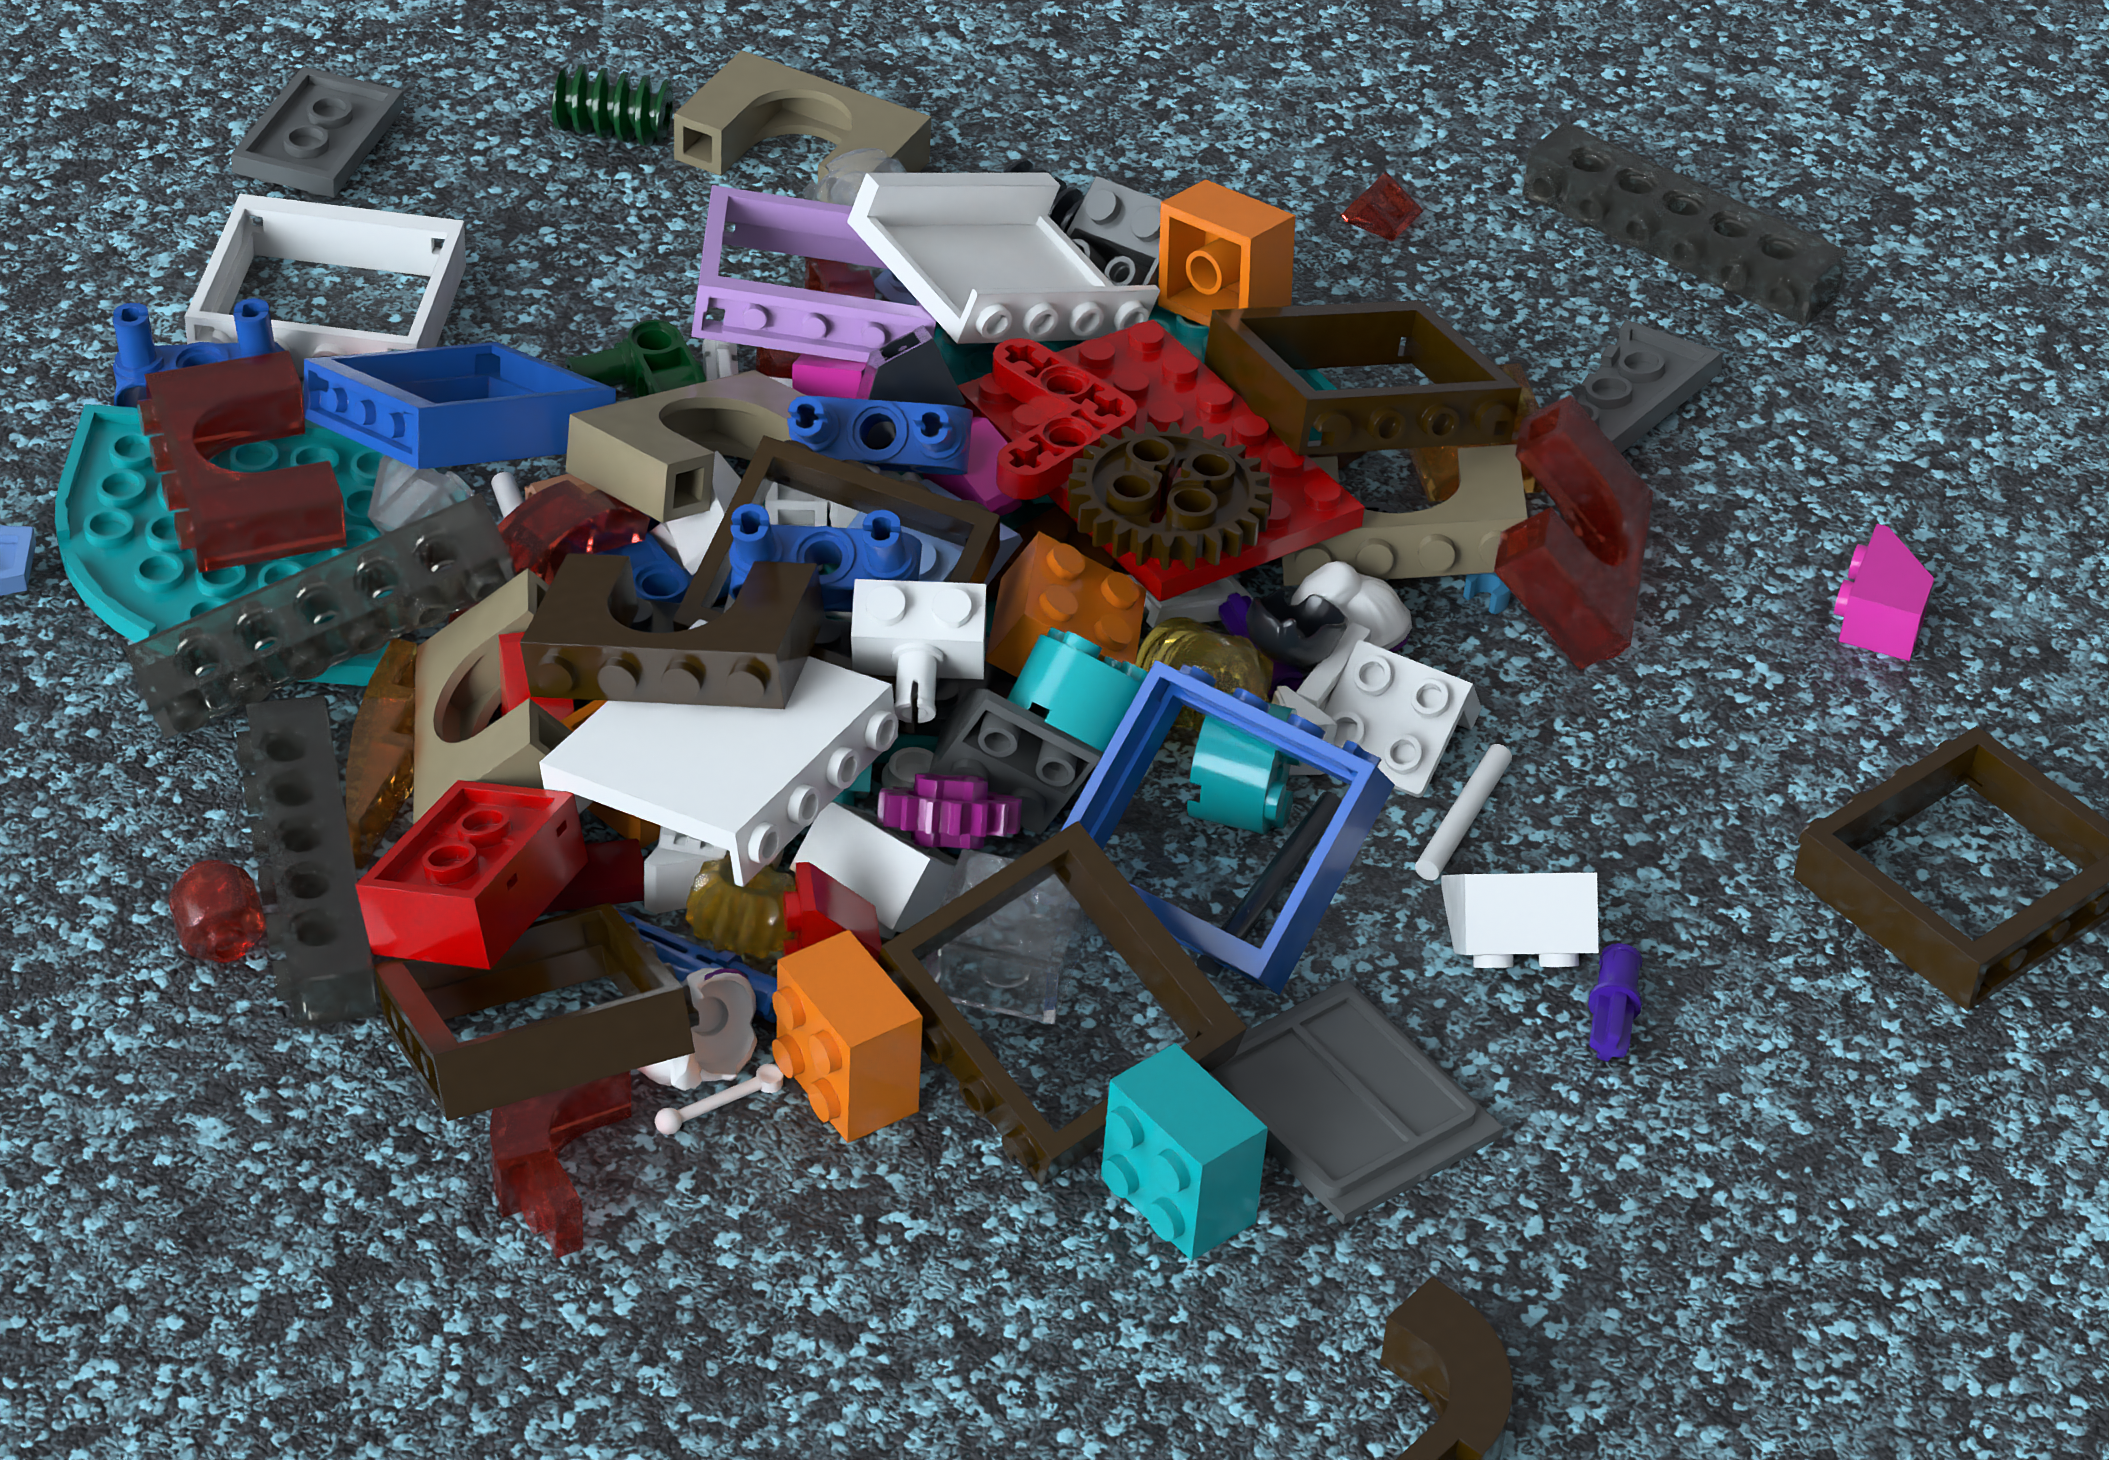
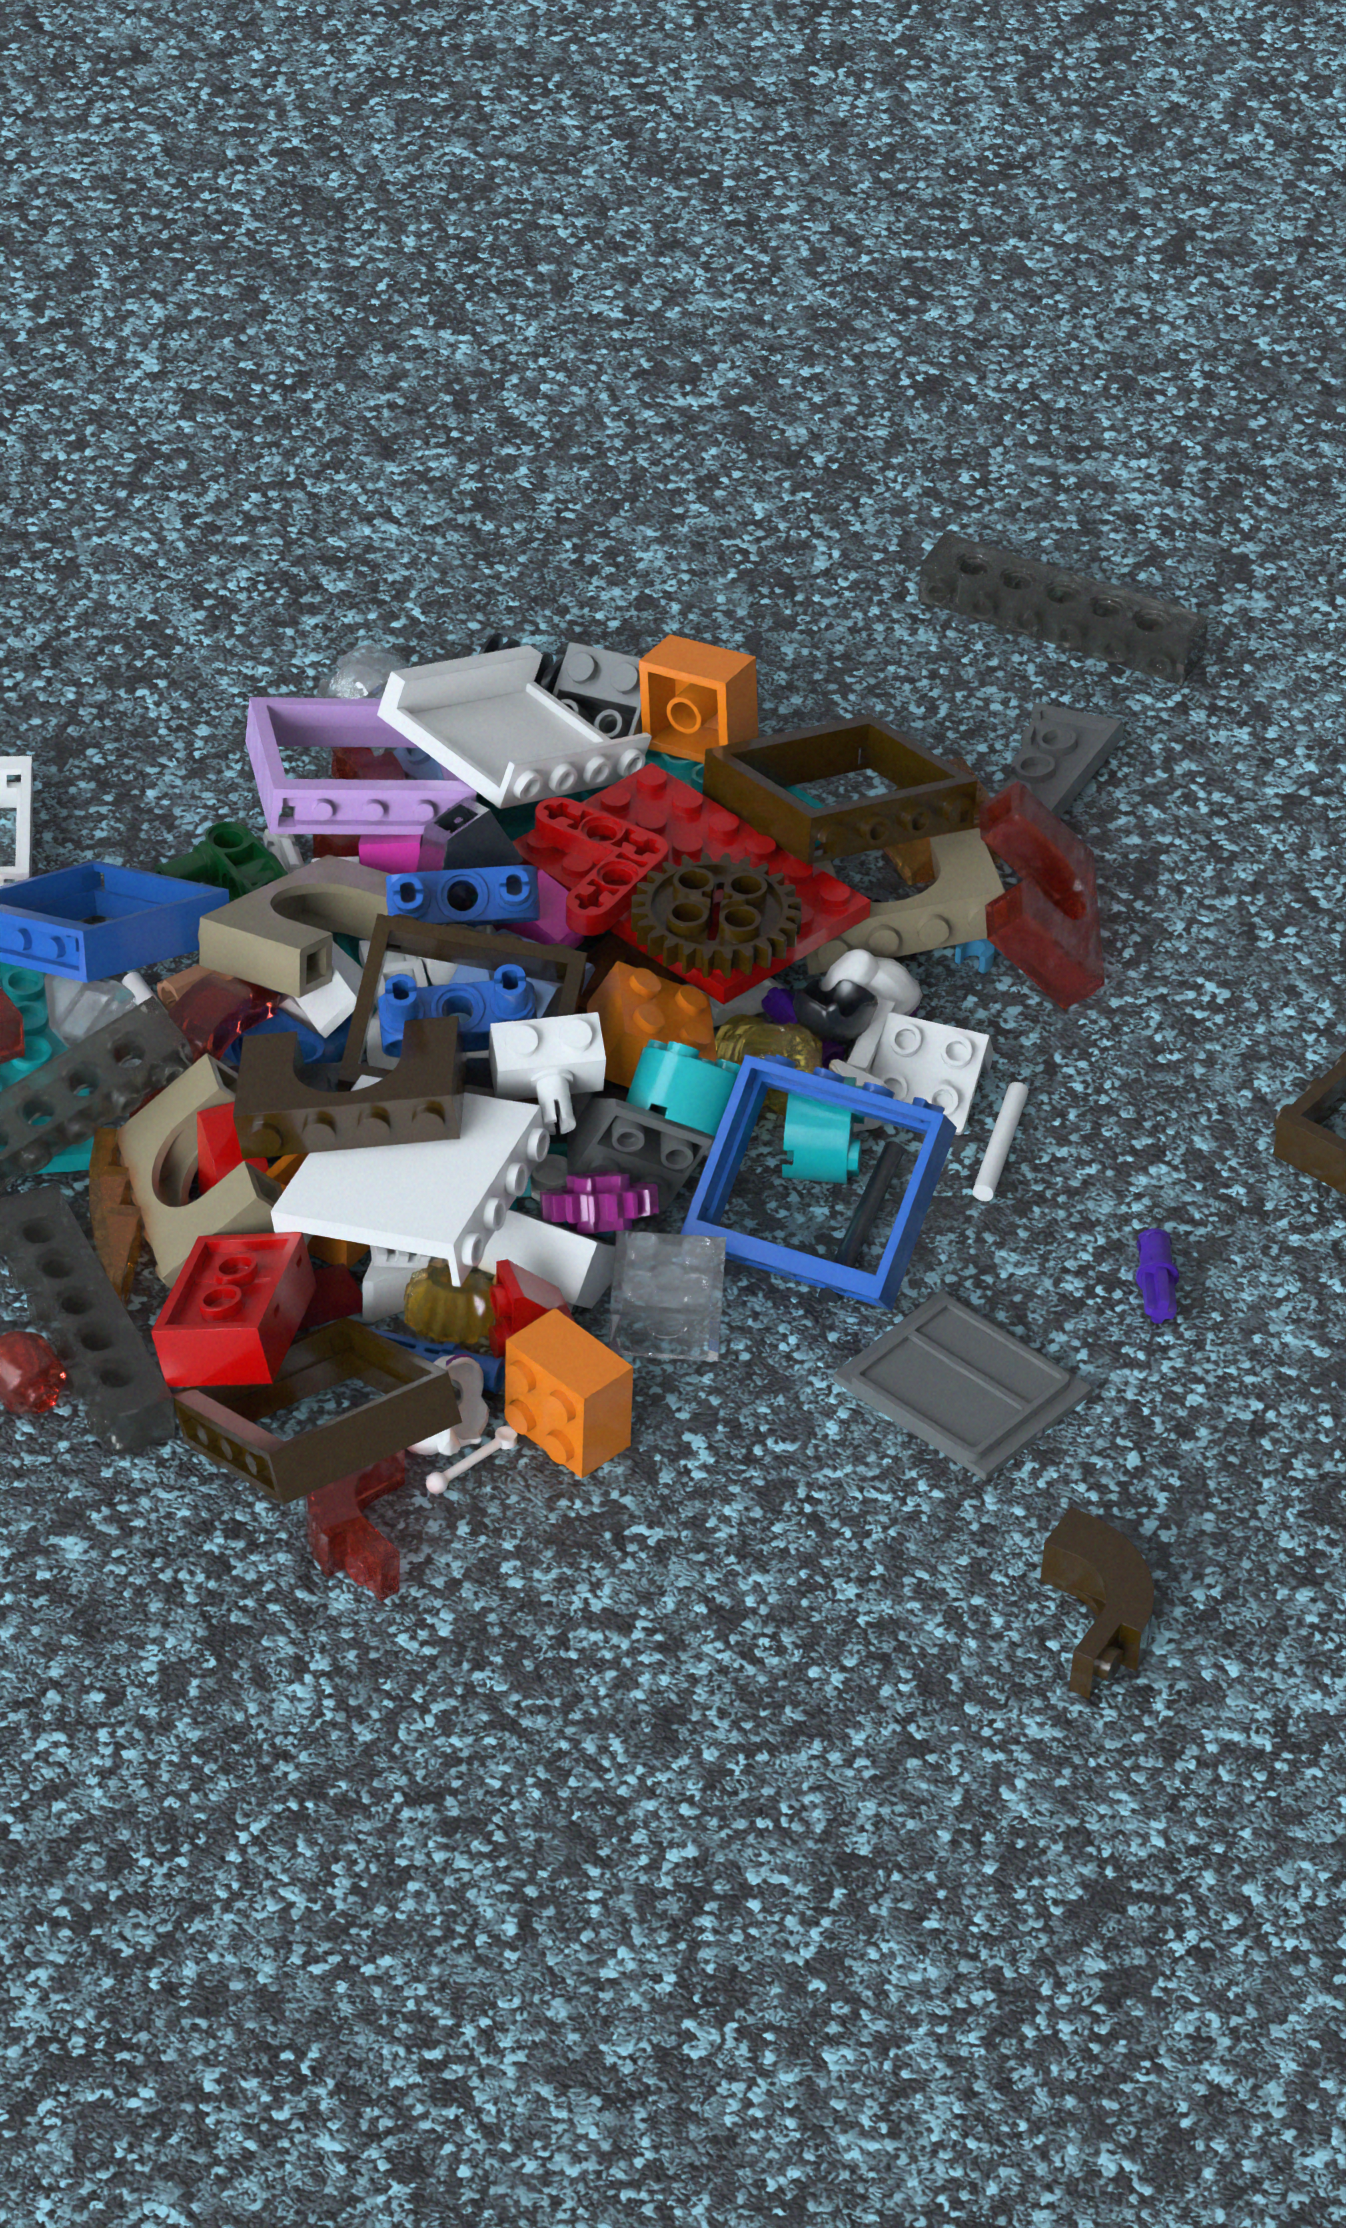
camera: 10 degrees left, 0 degrees up
dark green piece [552,63,673,147] -> none
dark tan arch [674,50,932,207] -> none
dark brown window [877,821,1247,1186] -> none
teal brick [1101,1043,1268,1261] -> none
clear red slope [1340,171,1423,241] -> none
white slope [1441,873,1599,968] -> none
dark pink slope [1834,524,1934,661] -> none

